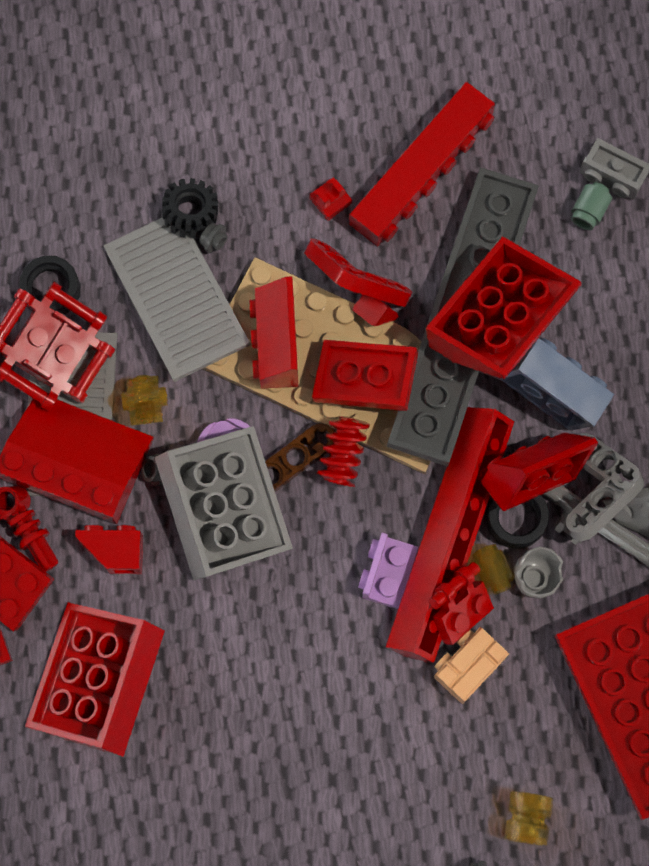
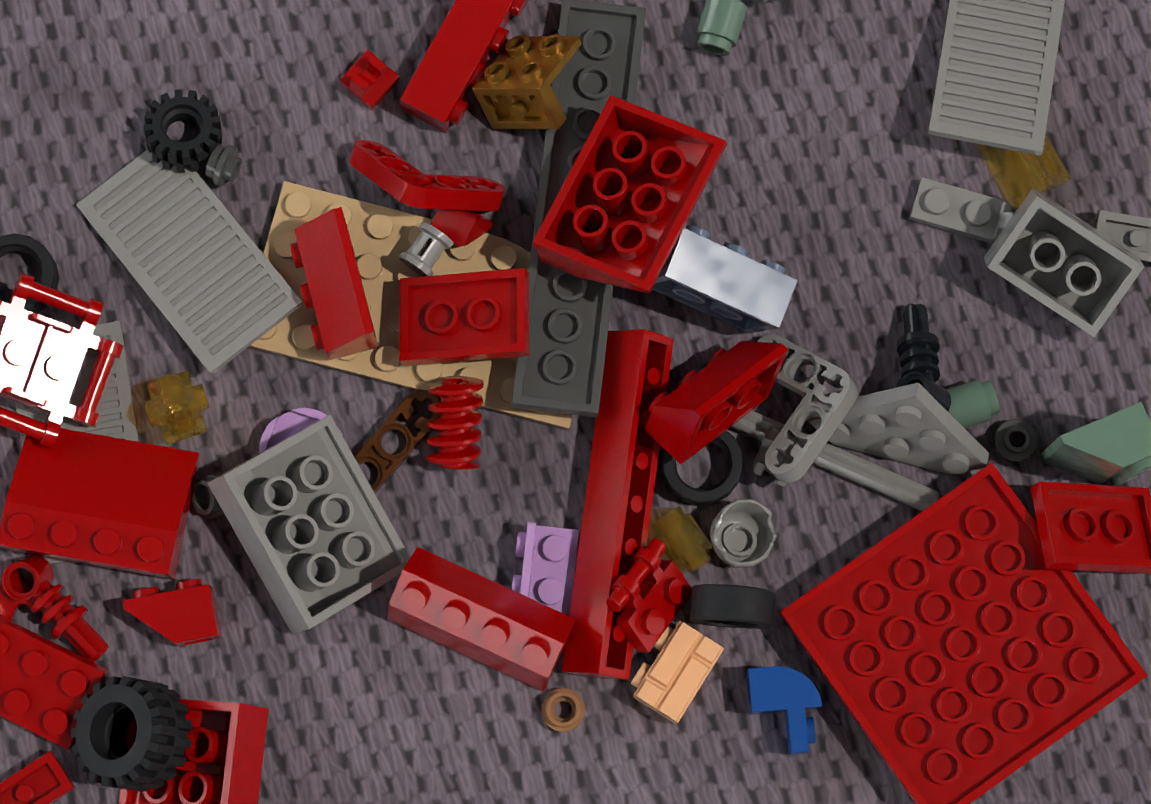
camera: 15 degrees left, 5 degrees up
none -> black tyre [71,676,192,791]
none -> red slope [387,547,576,692]
none -> light grey bush [398,222,454,276]
none -> pearl gold bracket [472,34,582,129]
none -> medium nougat plate [542,688,585,732]
none -> black tyre [690,584,774,629]
none -> blue brick [746,666,822,755]

